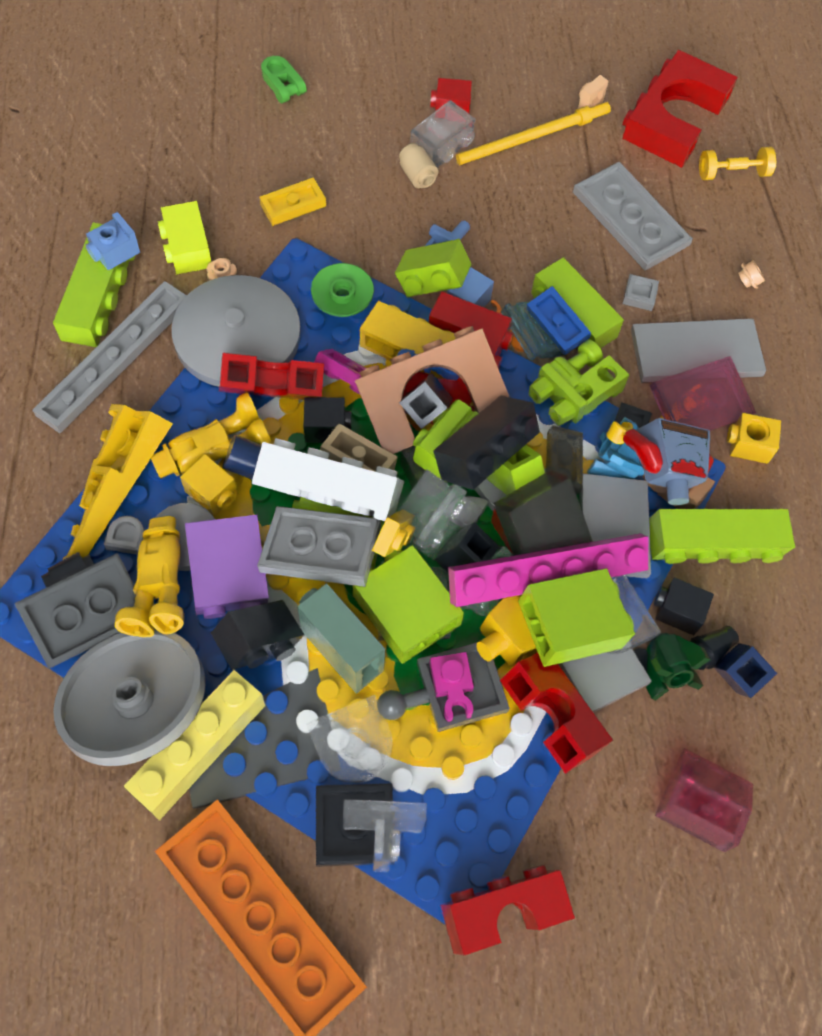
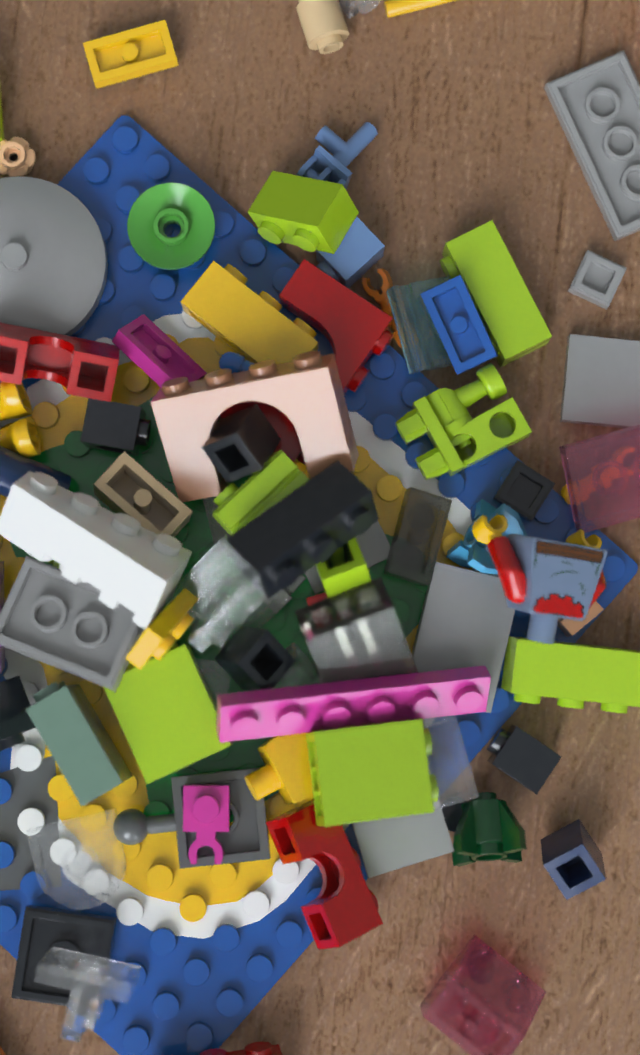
camera: 15 degrees right, 20 degrees up
black cone [690,625,739,670] -> none

